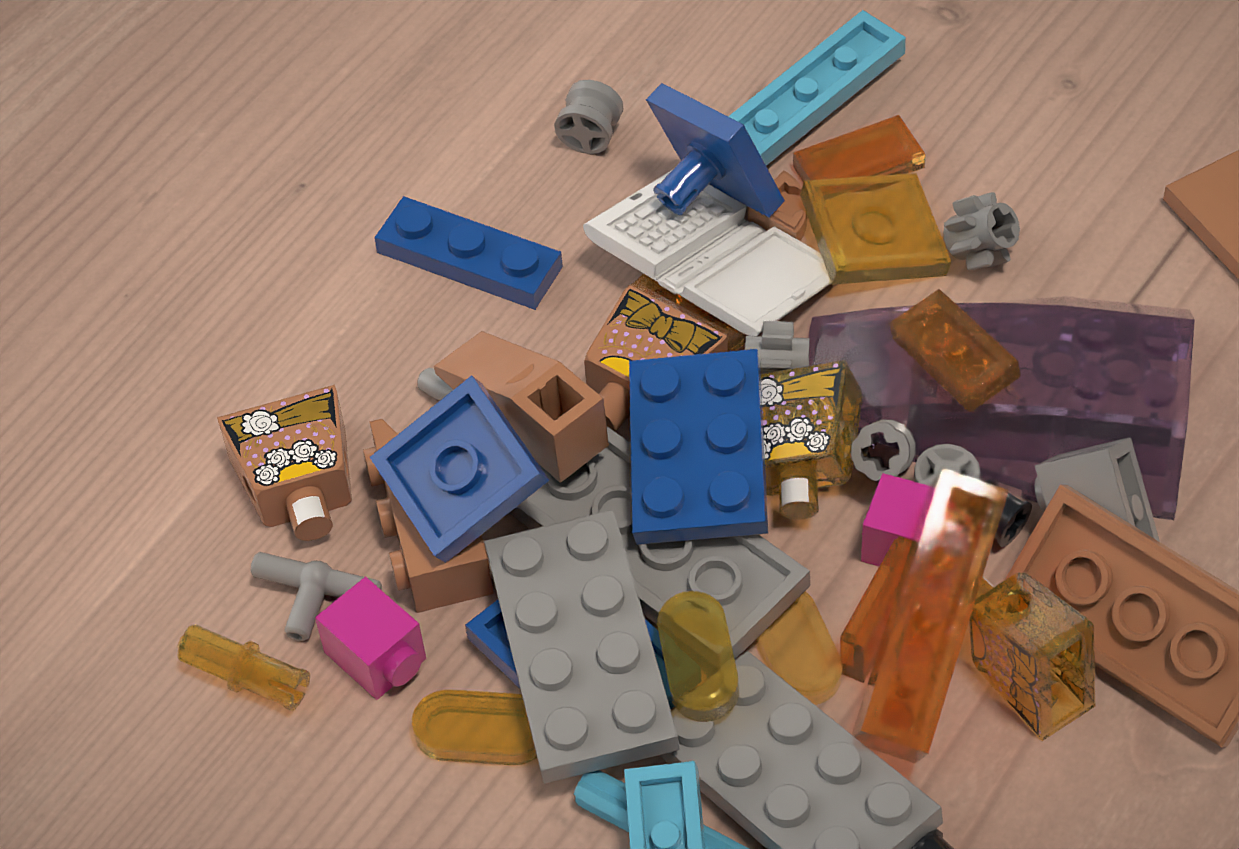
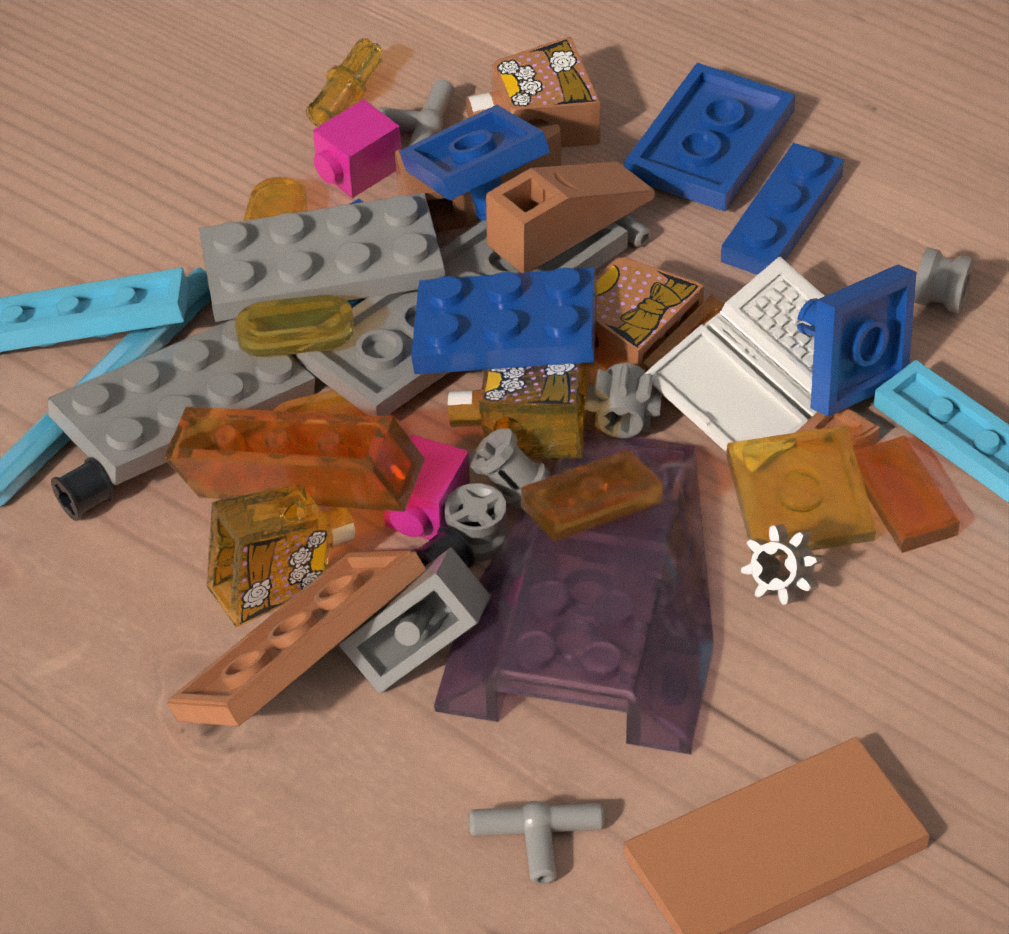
camera: 90 degrees right, 5 degrees down
none -> blue plate [625,62,795,212]

